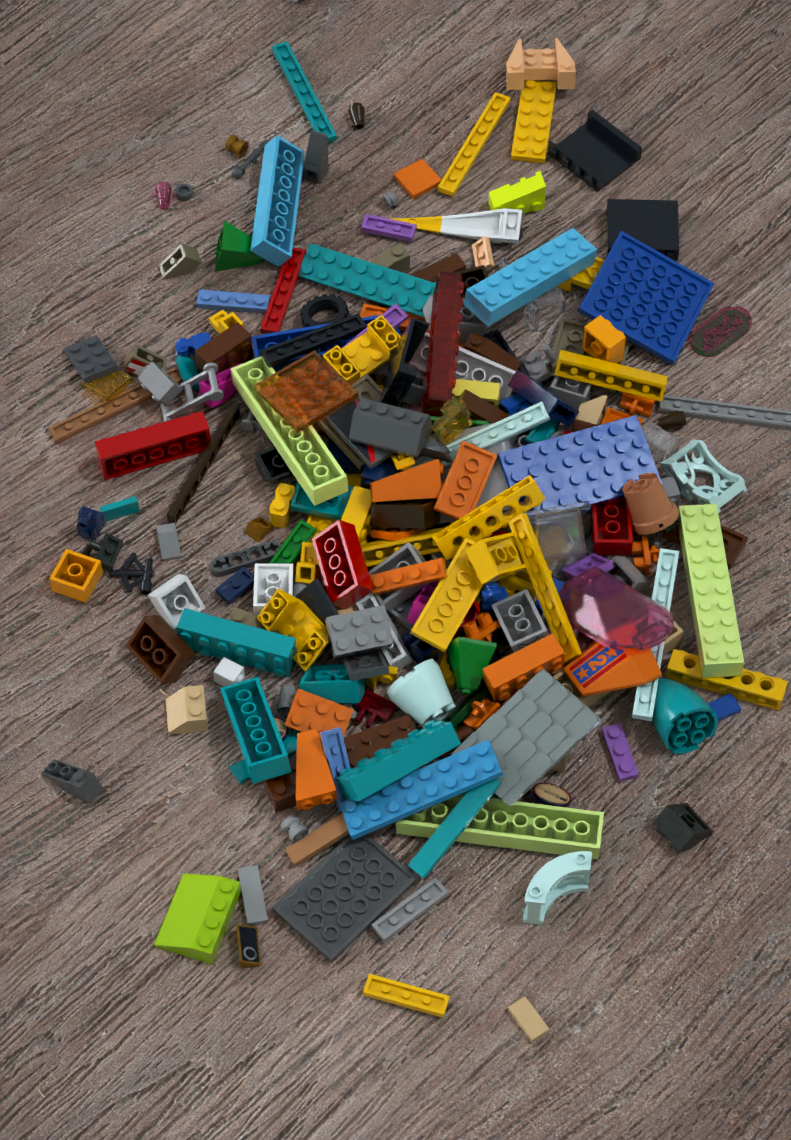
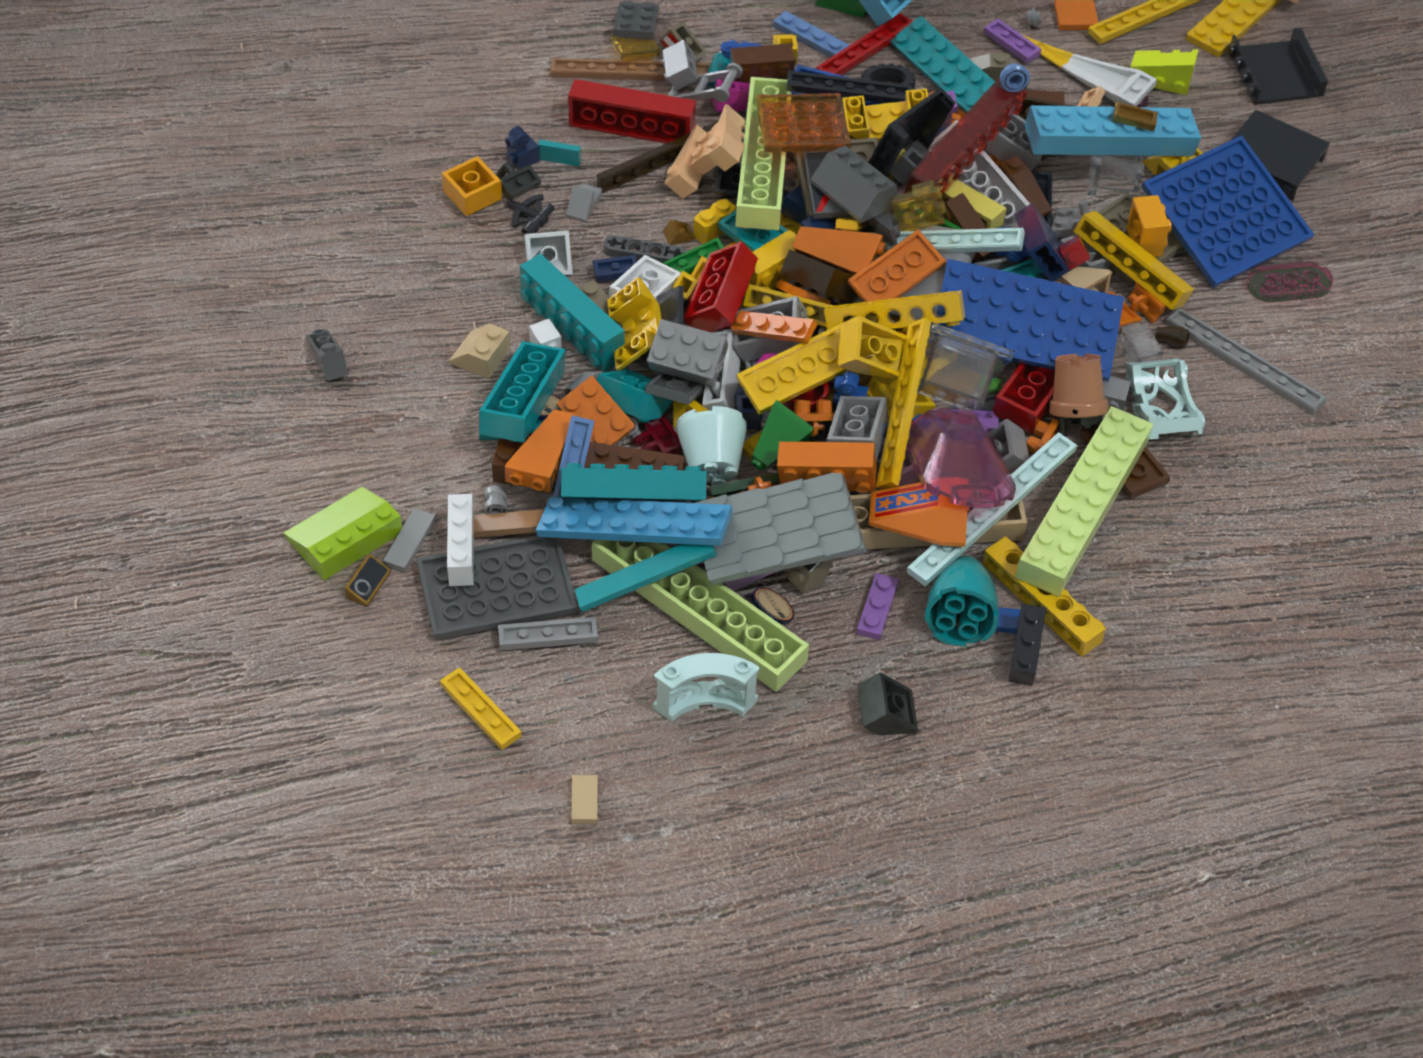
camera: 30 degrees right, 5 degrees down
reddish brown brick [125,615,195,684] -> none
none -> white brick [447,494,474,586]
none -> light nougat wedge [665,104,745,199]
none -> medium blue brick [1000,63,1030,93]
none -> black brick [1008,604,1046,686]
none -> red brick [1060,235,1090,269]
none -> pearl gold tile [1113,102,1158,132]

